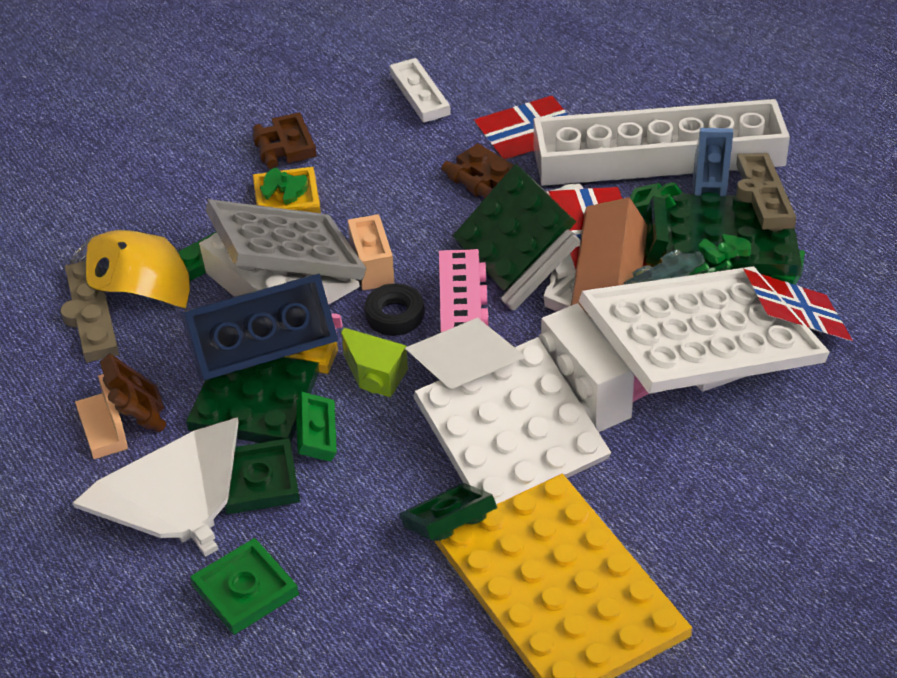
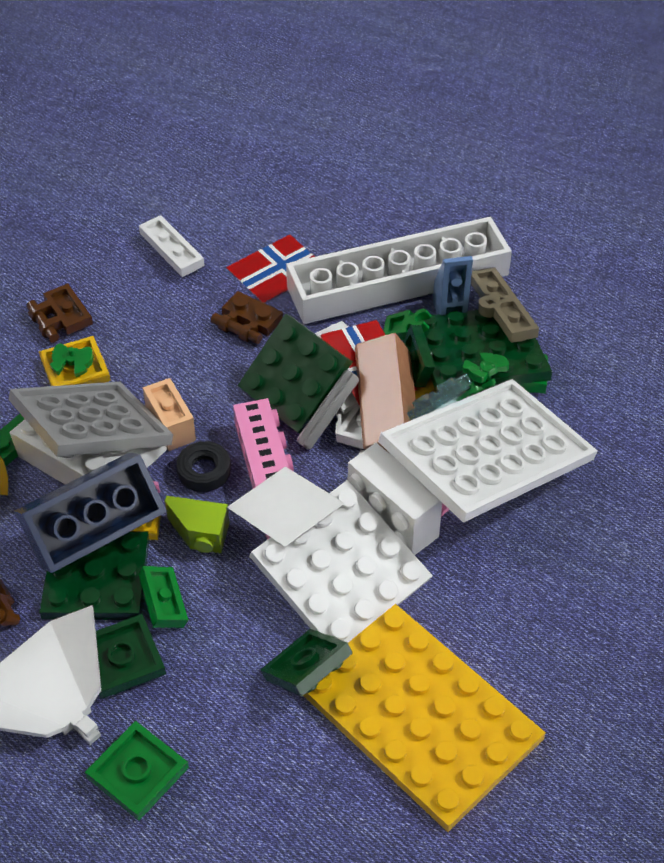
camera: 15 degrees left, 5 degrees up
sticker [743,268,853,341] -> none

